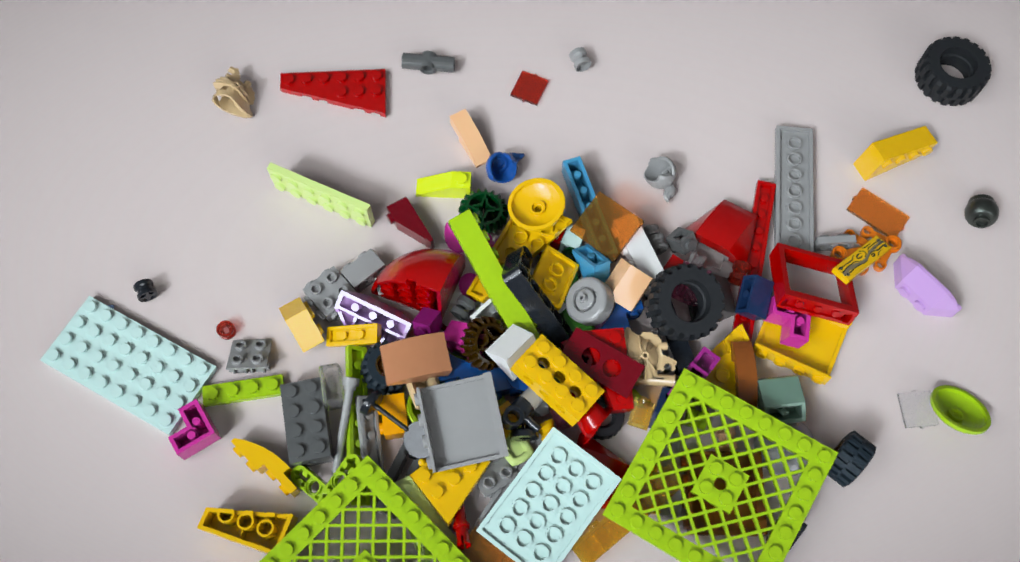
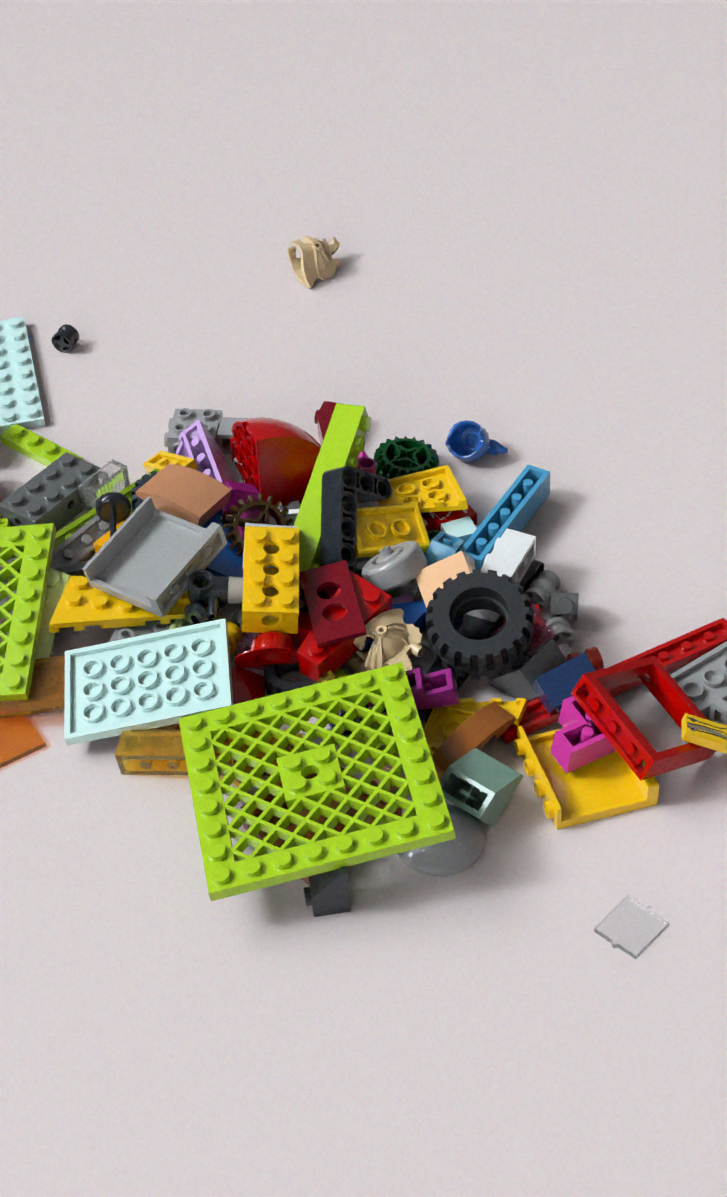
camera: 50 degrees right, 25 degrees down
clear red bush [216,320,236,340] -> none
light grey hinge [226,339,272,374] -> none
yellowish green plate [267,162,375,227] -> none
yellow brick [279,297,324,353] -> none
red wing [280,69,386,117] -> none
light grey piece [332,376,360,474] -> none
dark grey piece [401,51,455,75] -> none
neon yellow slope [416,171,472,198] -> none
light nougat slope [450,109,491,168] -> none
red pin [453,504,471,549] -> none
yellow dish [508,178,566,231] -> none
clear red piece [510,71,549,106] -> none
light grey wheel [569,47,592,72] -> none
clear orange piece [570,191,644,262] -> none
light grey hair [644,156,676,202] -> none
red wedge [685,199,758,270] -> none
black wheel [828,430,876,487] -> none
lime dish [930,385,991,435] -> none

